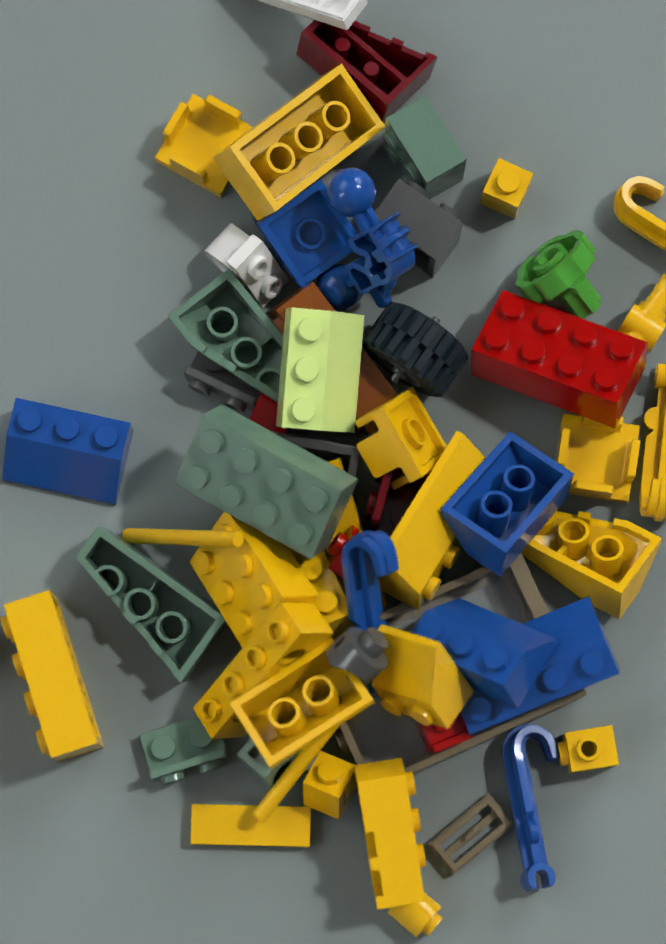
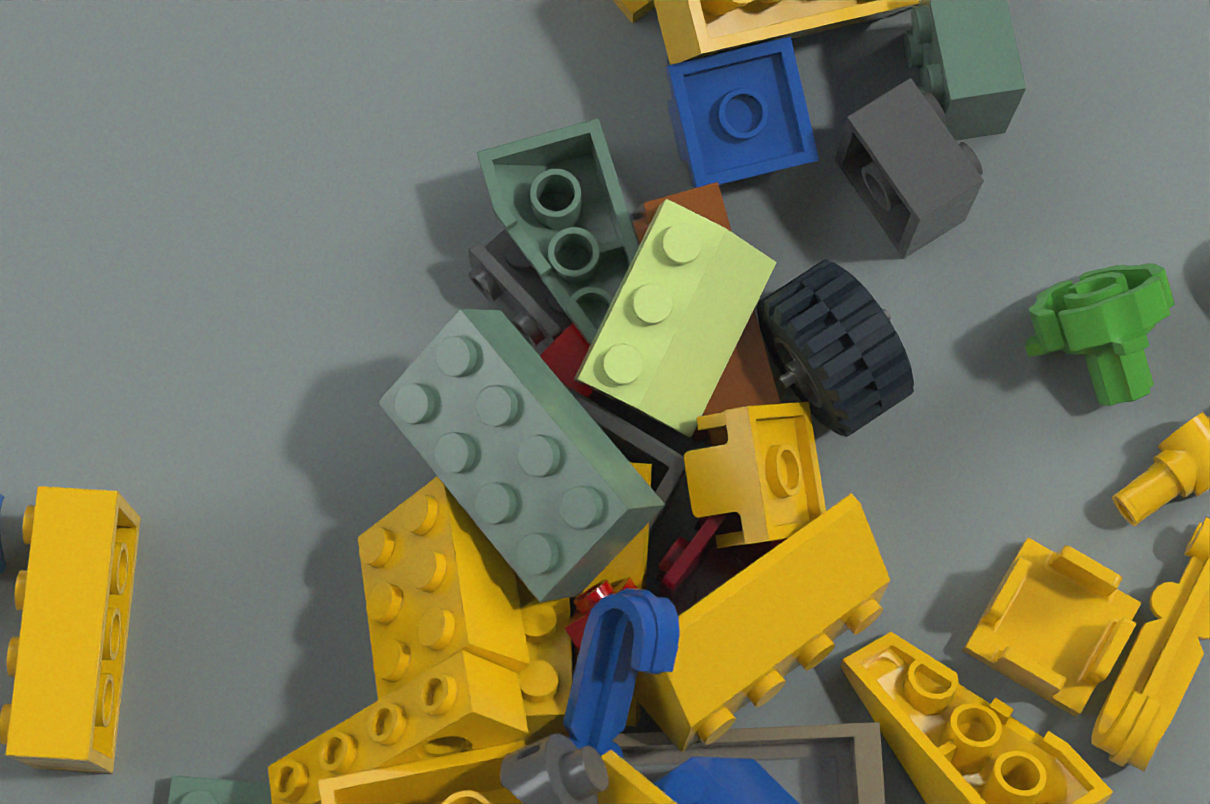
camera: 20 degrees right, 5 degrees down
blue slope [2,398,134,505] -> none
sand green wedge [76,525,227,683] -> none
yellow bar [122,528,244,547] -> none
white pin [204,223,289,308] -> none
blue piece [316,167,418,312] -> none
blue slope [440,431,574,577] -> none
red brick [471,290,648,428] -> none
yellow brick [480,158,534,219] -> none

